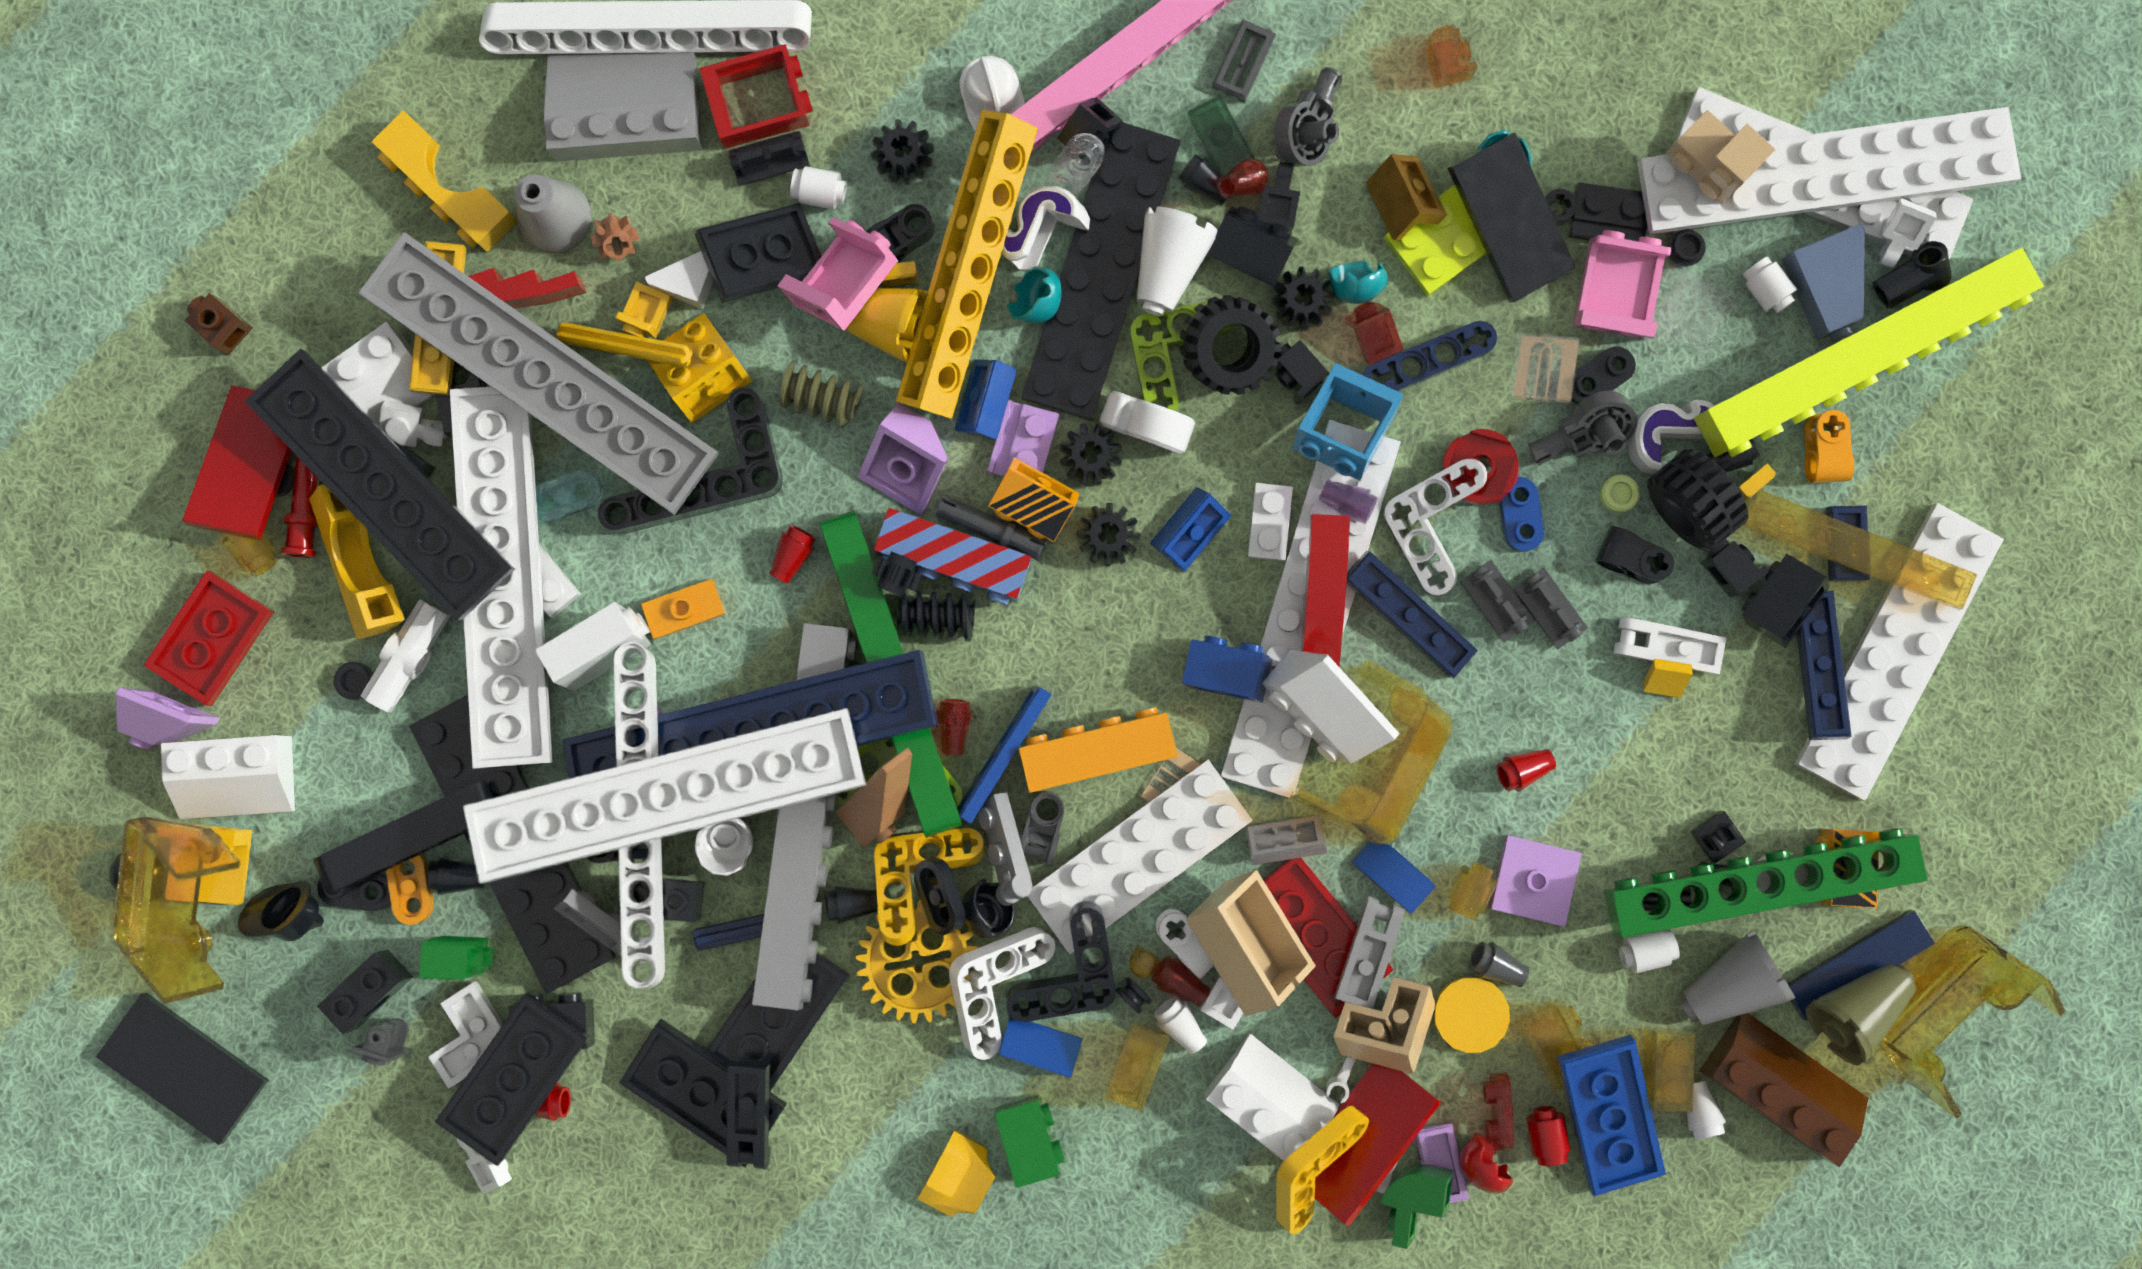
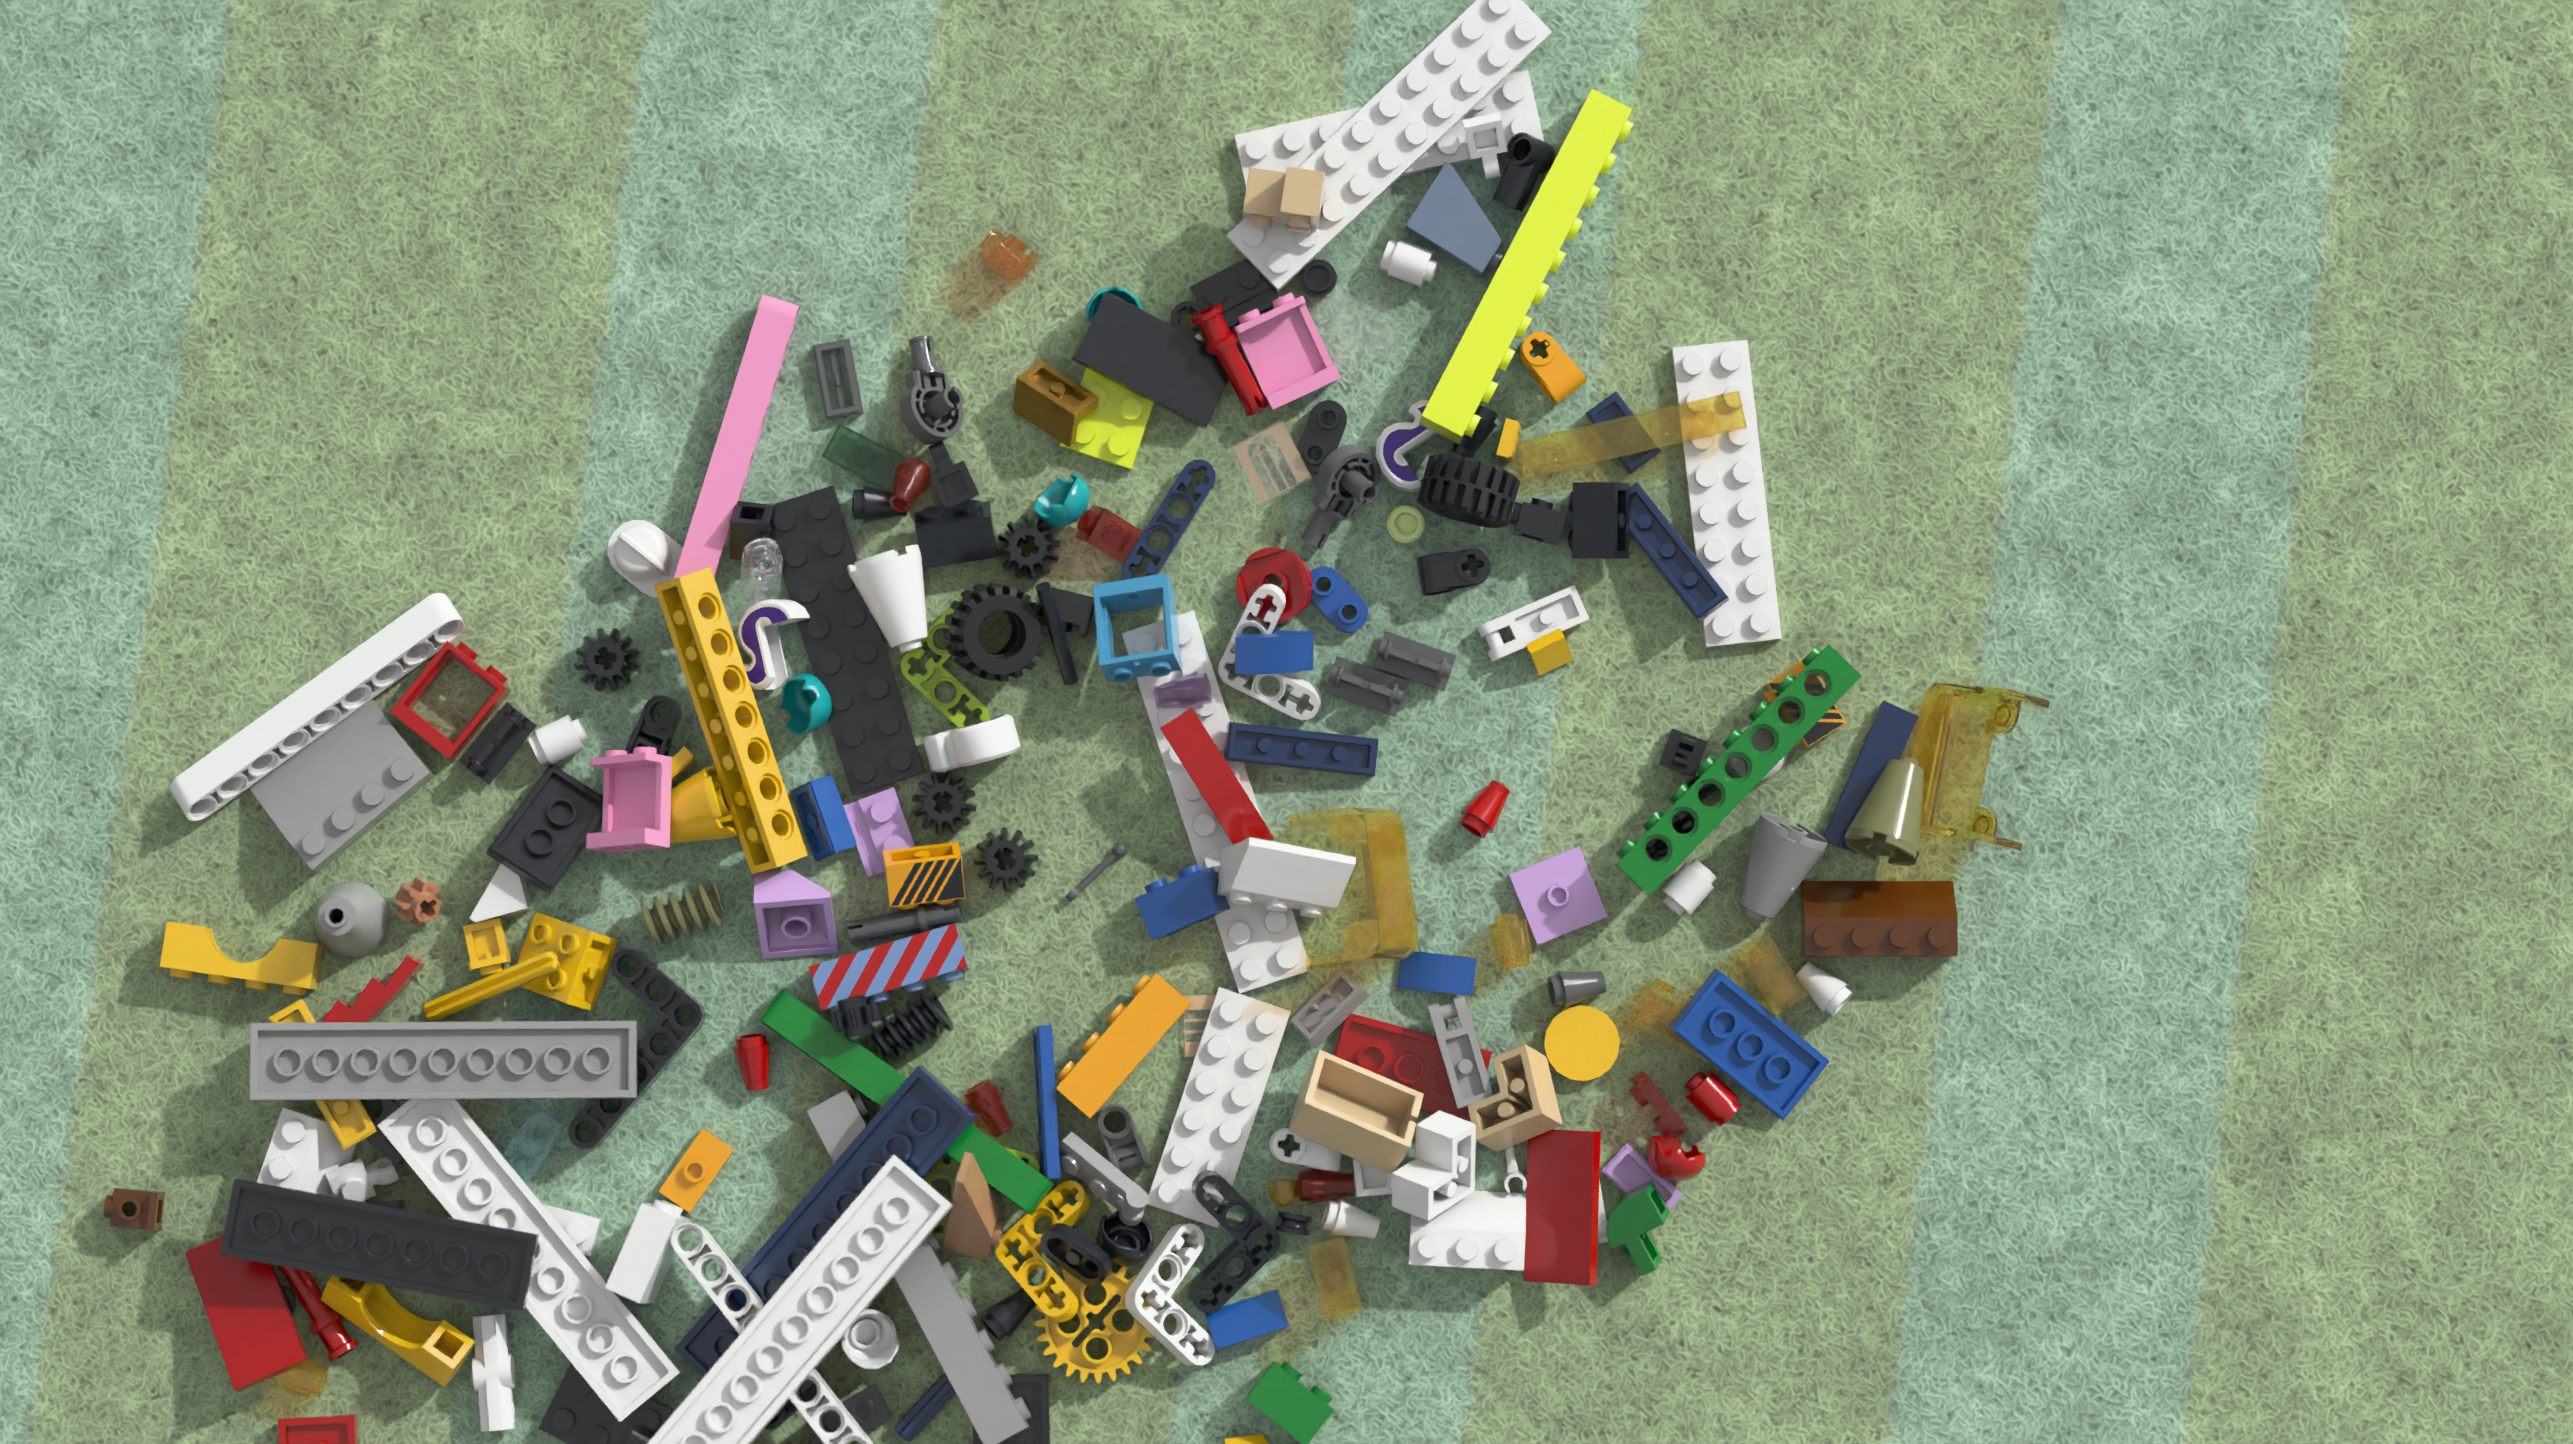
camera: 30 degrees left, 0 degrees up
black tile [334,662,373,700] -> none
blue slope [1150,488,1232,572] -> none
white plate [1247,483,1293,562] -> none
yellow beam [1276,1106,1369,1235] -> none
none -> black bar [1036,582,1078,685]
none -> dark grey hinge [1065,843,1127,902]
none -> red pin [1191,303,1268,416]
none -> blue slope [1235,631,1314,674]
none -> white brick [1391,1110,1476,1221]

